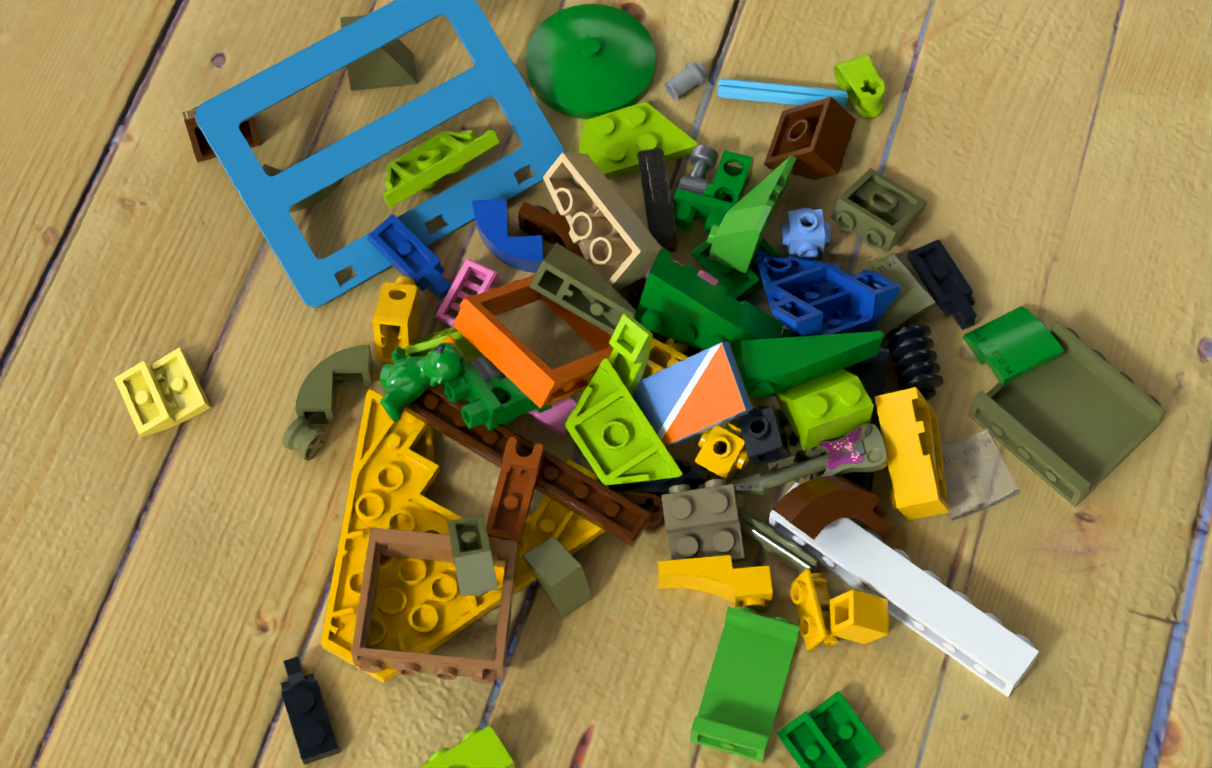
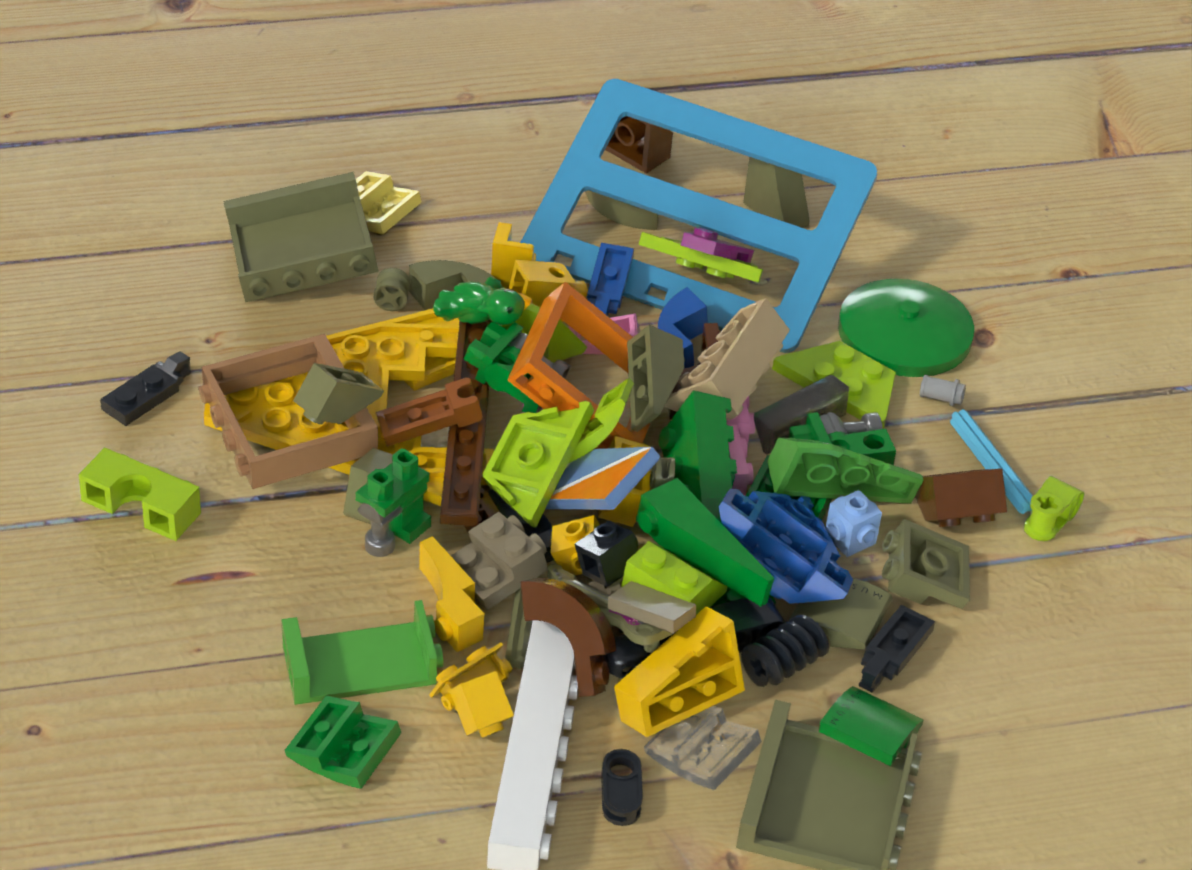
camera: 55 degrees right, 20 degrees down
none -> olive panel [223,172,379,303]
none -> green hips [355,449,431,557]
none -> yellow panel [491,222,536,288]
none -> black piece [601,749,643,826]
none -> dark tan tile [608,581,696,633]
none -> olive piece [650,457,675,490]
none -> magenta wing [681,227,754,263]

